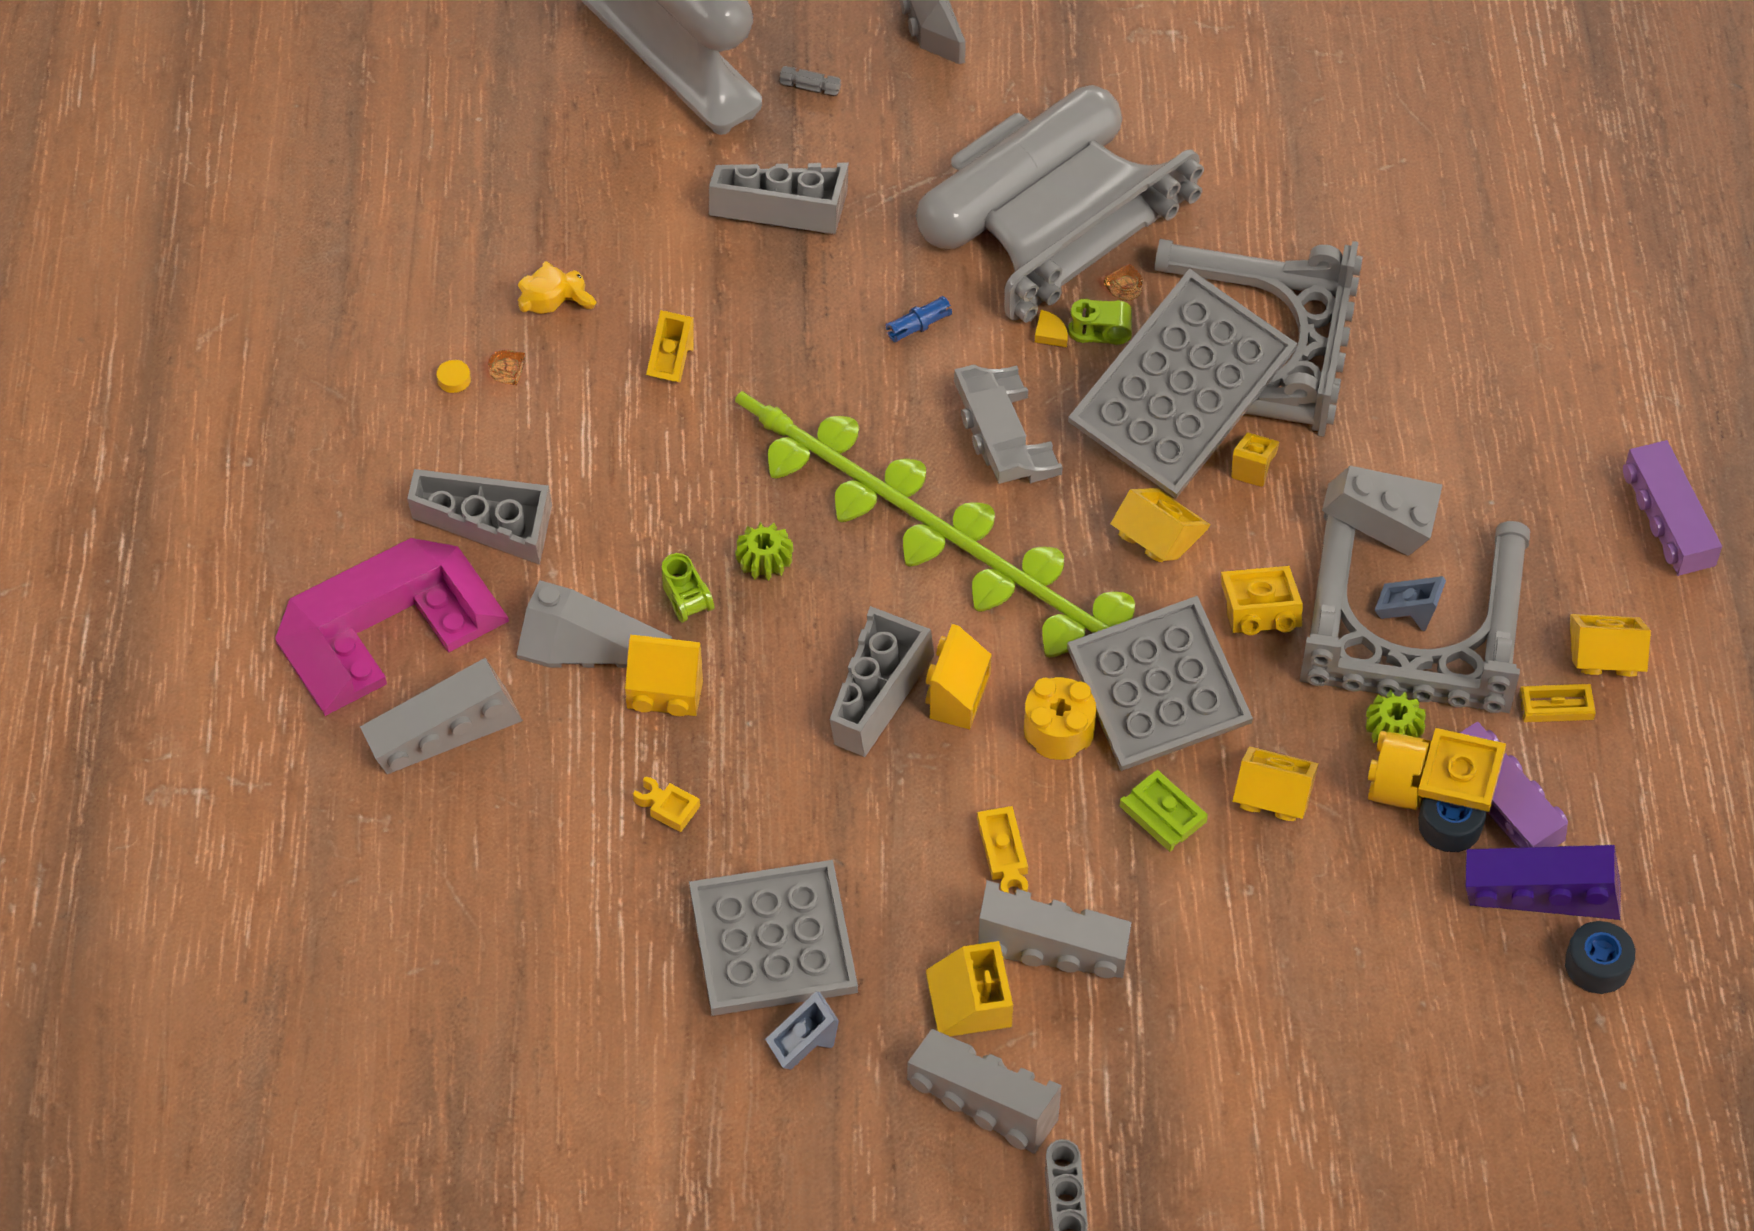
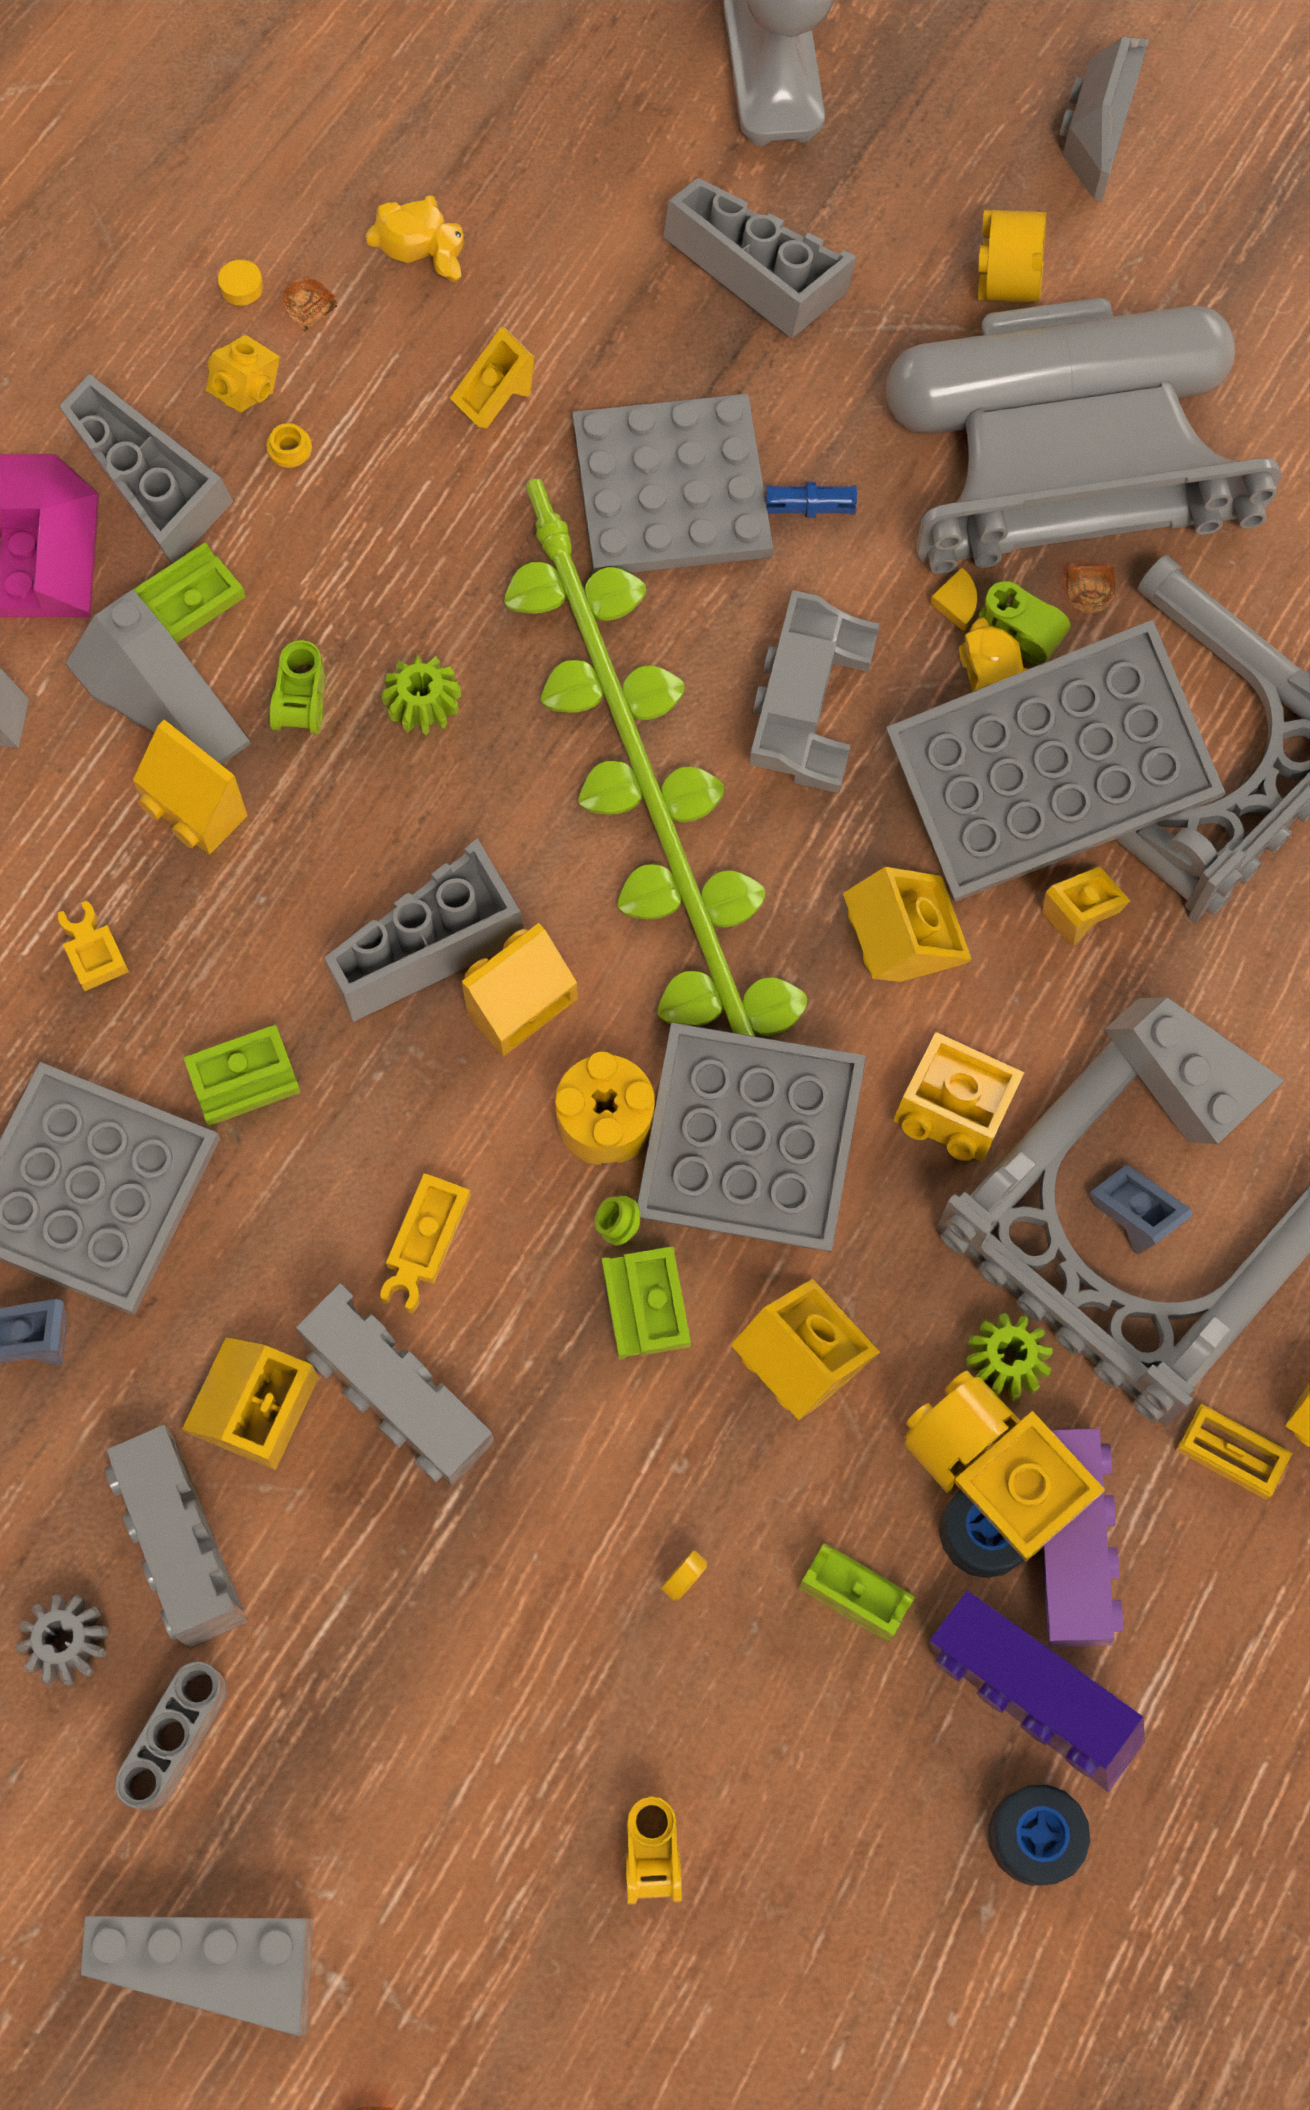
camera: 30 degrees right, 15 degrees up
light grey axle [780,66,841,96] -> none
none -> light grey gear [16,1594,109,1686]
none -> lime plate [133,542,246,643]
none -> lime plate [183,1024,301,1126]
none -> yellow brick [205,335,280,413]
none -> yellow plate [266,423,312,468]
none -> light grey plate [573,394,773,574]
none -> lime plate [595,1196,640,1245]
none -> yellow piece [626,1797,682,1905]
none -> yellow tile [660,1550,708,1601]
none -> lime hinge [798,1543,915,1642]
none -> yellow animal [959,617,1029,692]
none -> yellow brick [978,210,1046,303]

